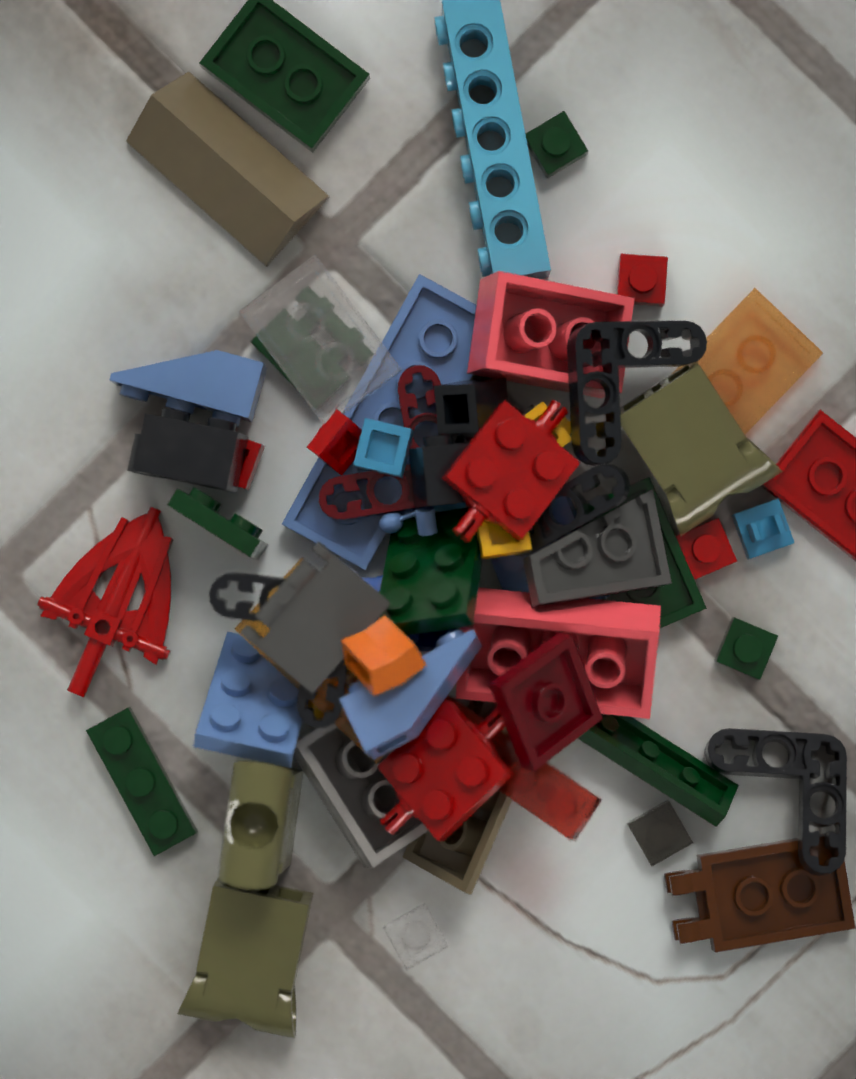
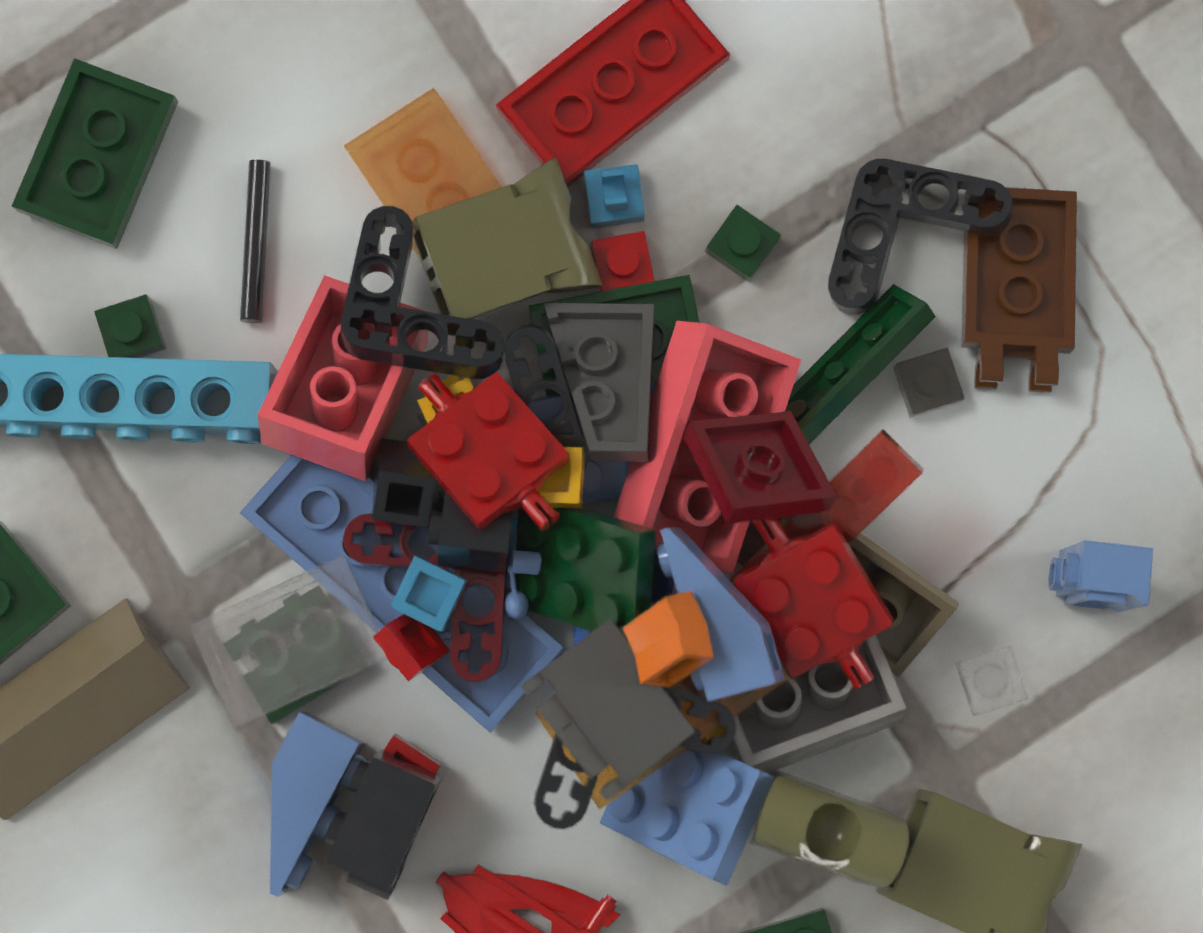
camera: 85 degrees left, 5 degrees down
dark green plate [167,487,268,560] -> none
red plate [617,254,668,307] -> none
none -> dark green plate [12,58,178,249]
none -> black bar [240,159,271,323]
none -> medium blue window [1048,540,1153,612]

